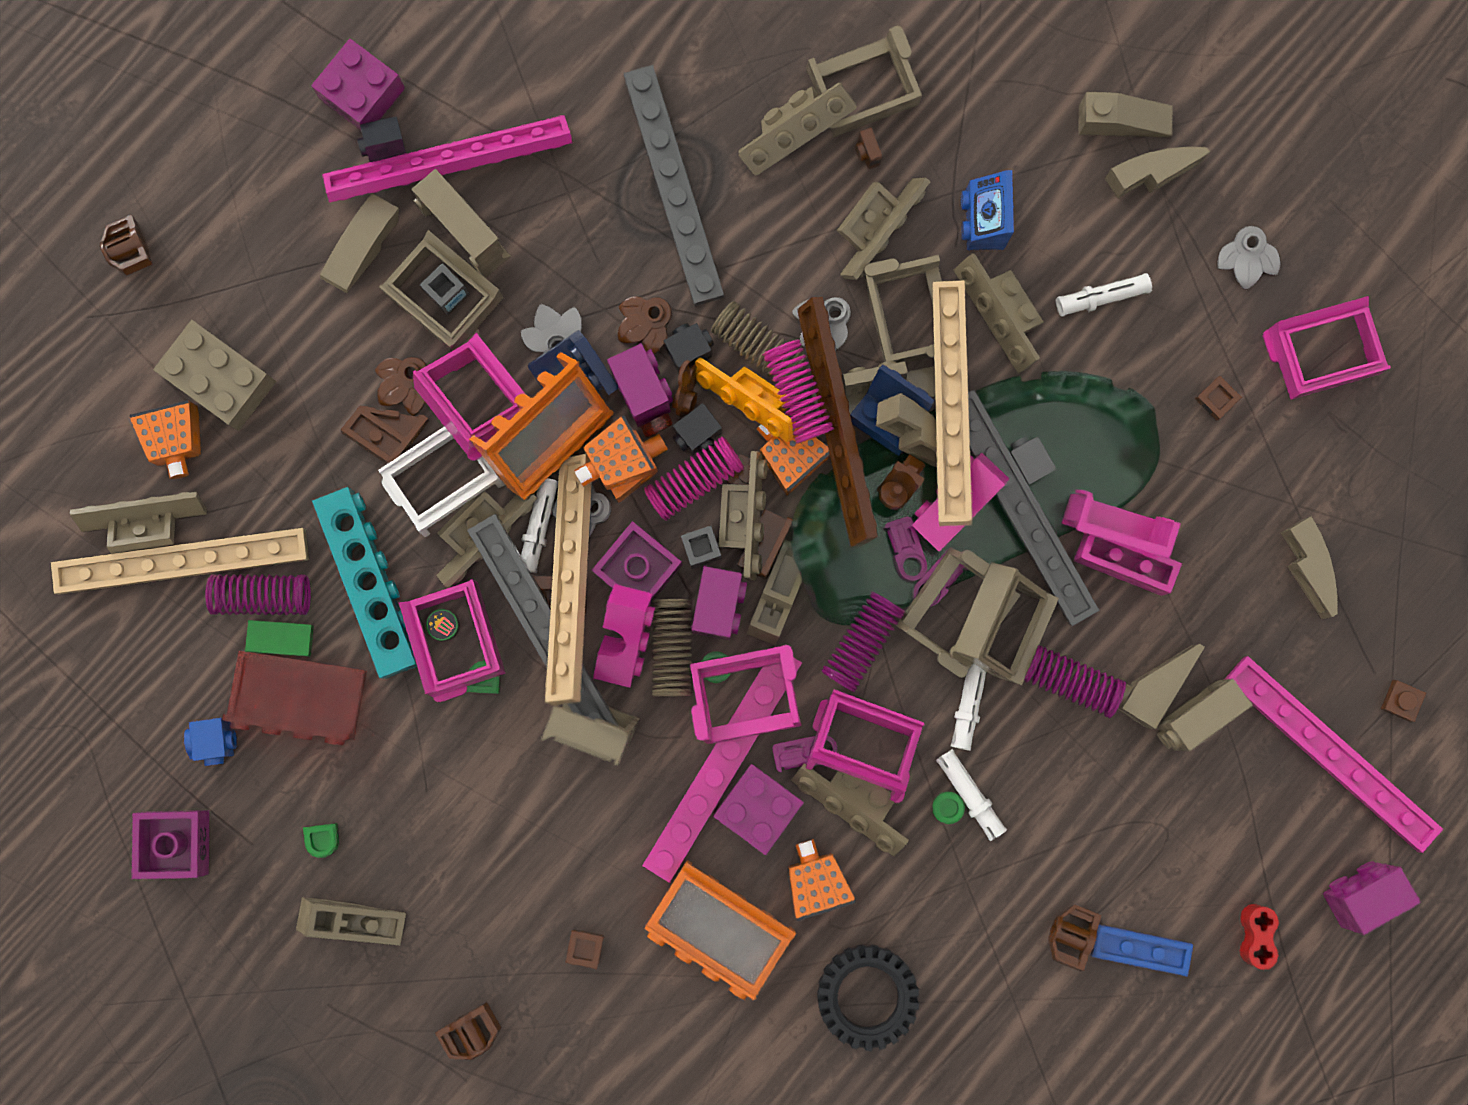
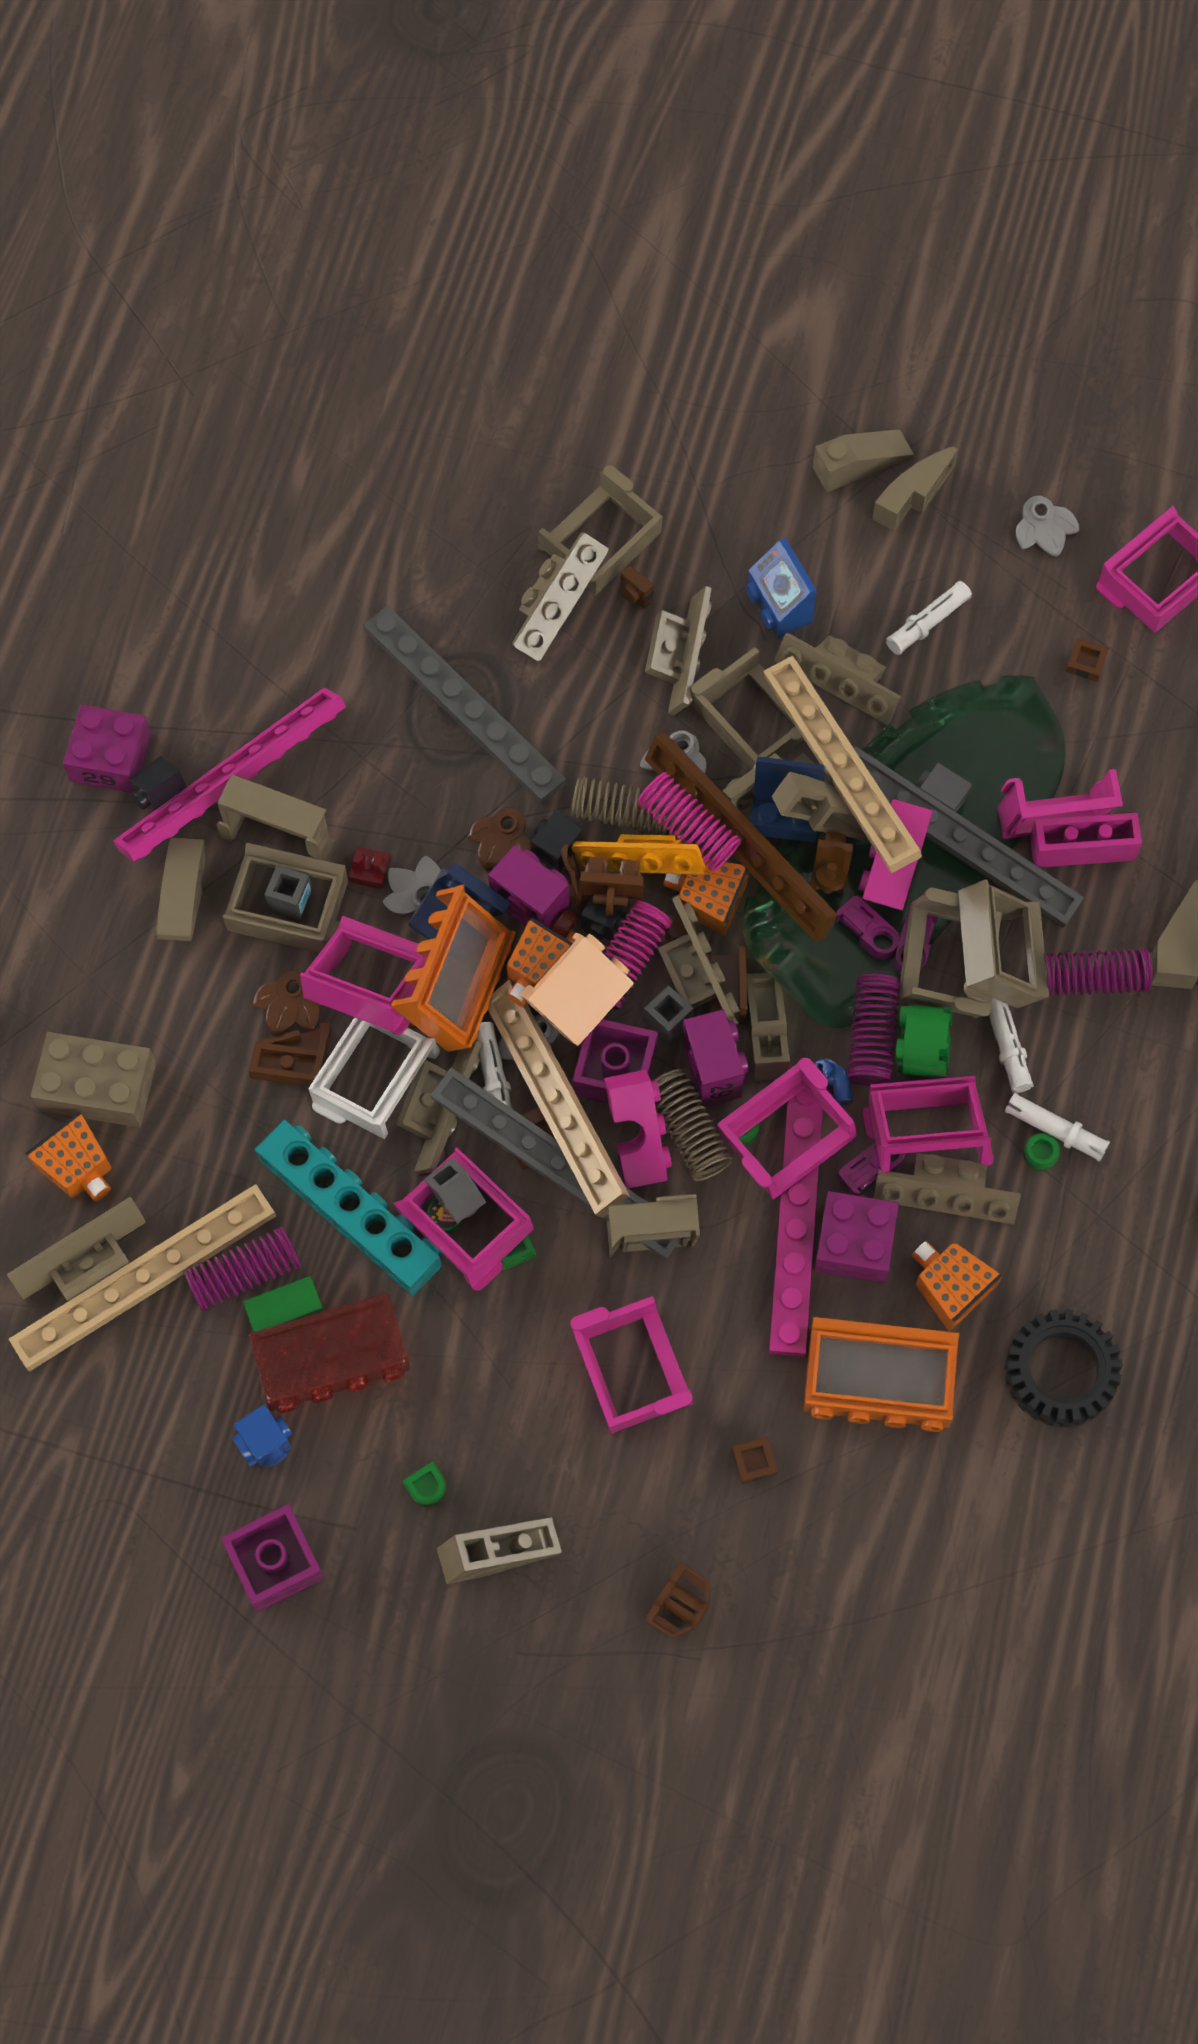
camera: 25 degrees left, 15 degrees down
none -> dark red tile [349,847,391,889]
none -> dark grey brick [424,1158,486,1223]
none -> light nougat panel [520,933,634,1046]
none -> dark pink piece [571,1296,693,1435]
none -> reddish brown hips [580,857,644,915]
none -> blue arm [814,1058,853,1106]
none -> green brick [896,1005,952,1078]

